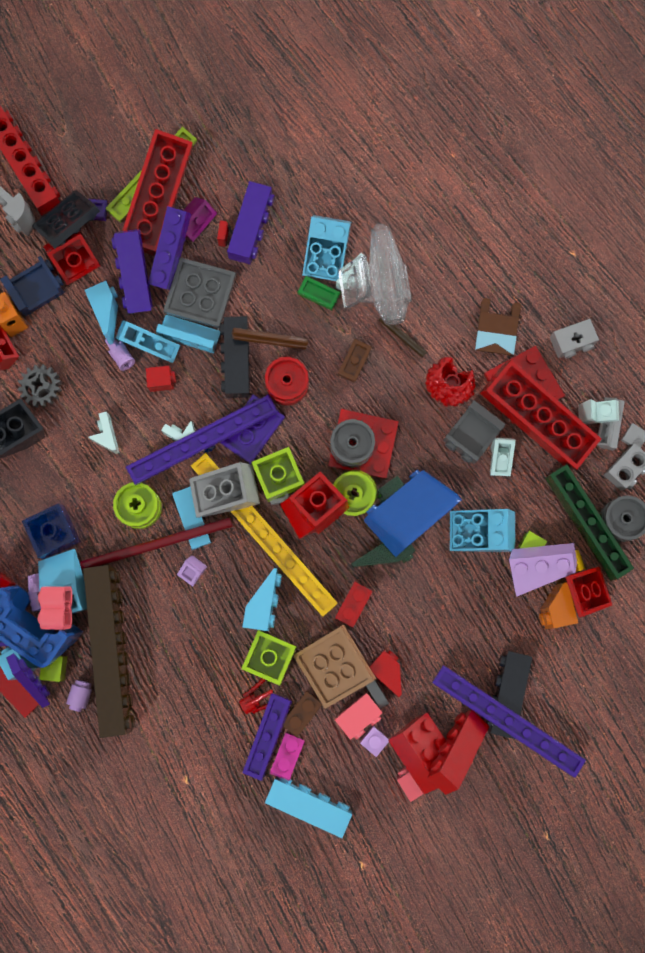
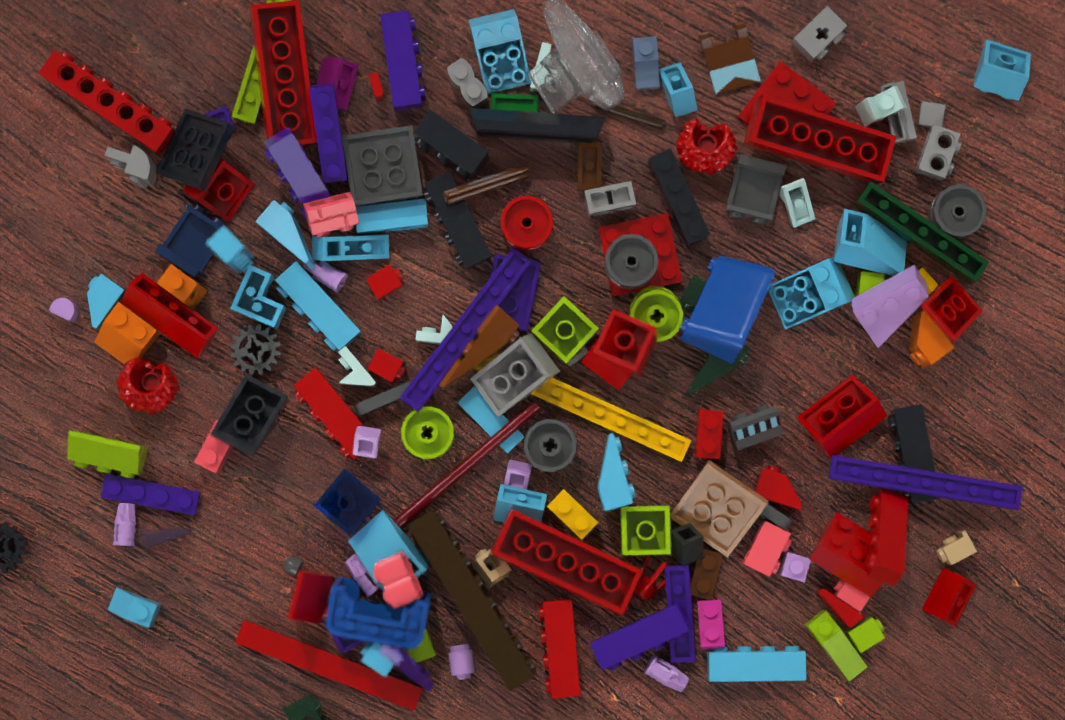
camera: 30 degrees left, 5 degrees up
none -> medium azure brick [206,226,255,274]
none -> medium azure brick [230,265,287,329]
none -> medium azure brick [275,261,362,351]
none -> red brick [293,367,365,460]
none -> coral brick [303,192,359,237]
none -> lavender slope [353,426,381,458]
none -> dark grey beam [354,380,412,417]
none -> red brick [367,348,406,384]
none -> black brick [413,110,489,182]
none -> dark orange wedge [439,305,520,390]
none -> light grey brick [447,58,488,108]
none -> black piece [469,108,606,143]
none -> tan brick [472,548,511,589]
none -> red brick [489,509,643,615]
none -> medium azure panel [493,484,547,522]
none -> dark grey wheel [524,419,576,472]
none -> red brick [538,599,580,699]
none -> yellow brick [547,489,598,540]
none -> light grey brick [584,181,636,218]
none -> dark purple brick [590,602,691,671]
none -> sand blue arch [631,36,660,90]
none -> lavender hinge [644,655,689,692]
none -> black brick [647,148,710,248]
none -> medium azure slope [659,63,698,117]
none -> pearl dark grey brick [670,523,704,566]
none -> dark grey slope [726,404,783,451]
none -> red slope [796,374,887,459]
none -> lime slope [804,610,868,681]
none -> red slope [816,588,864,628]
none -> medium azure slope [833,209,907,276]
none -> lime brick [845,616,885,653]
none -> red panel [922,568,977,627]
none -> tan brick [936,530,977,565]

